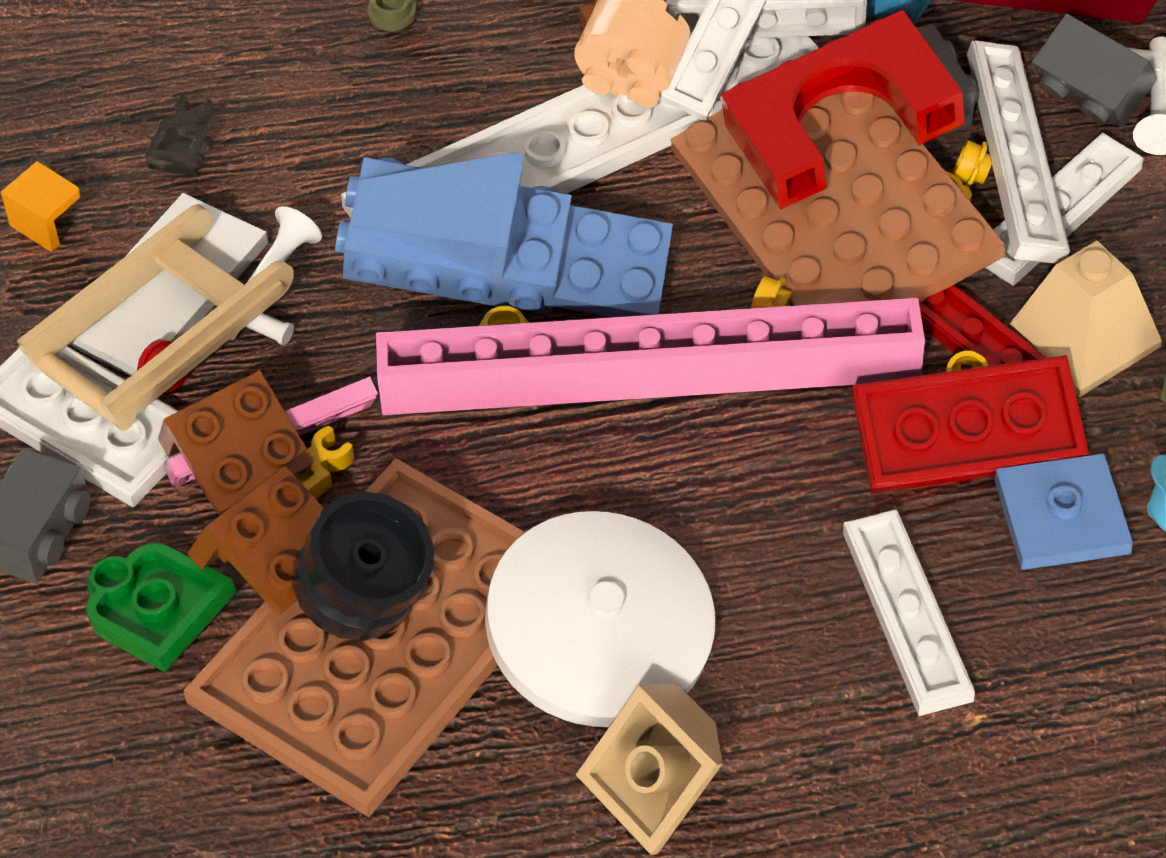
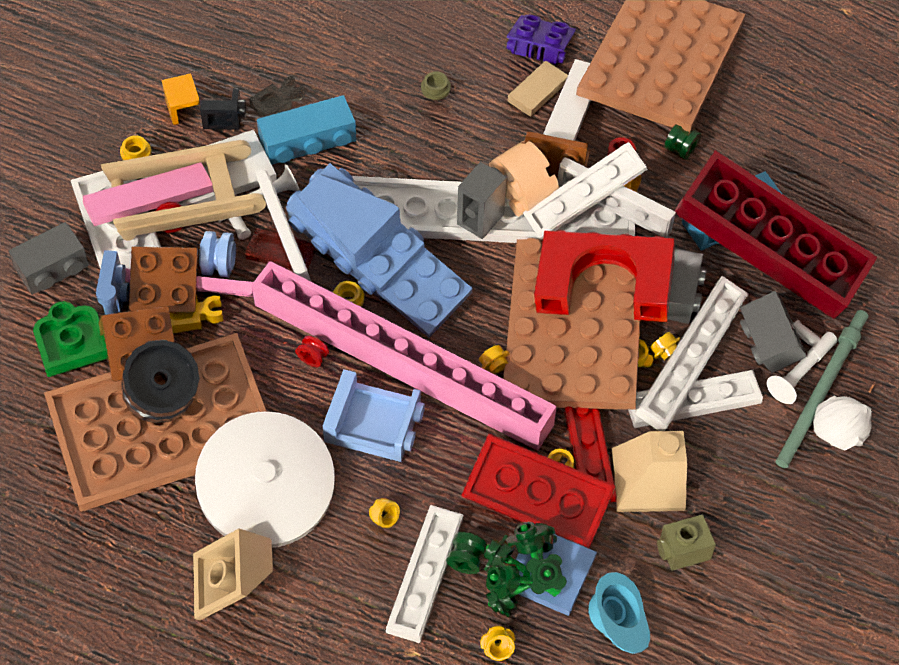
camera: 30 degrees right, 5 degrees up
none -> bright pink tile [82,162,213,226]
none -> medium blue plate [96,250,130,315]
none -> yellow plate [120,136,151,160]
none -> light blue wheel [199,231,236,278]
none -> black bracket [200,88,246,130]
none -> clear red tile [245,228,316,271]
none -> white tile [255,168,311,281]
none -> dark azure brick [257,95,356,165]
none -> red bush [295,336,329,367]
none -> light blue panel [323,369,425,462]
none -> yellow hinge [369,498,400,528]
none -> dark green wheel [446,532,487,574]
none -> dark grey brick [457,161,507,239]
none -> yellow plate [480,626,516,661]
none -> dark green plant [484,522,567,617]

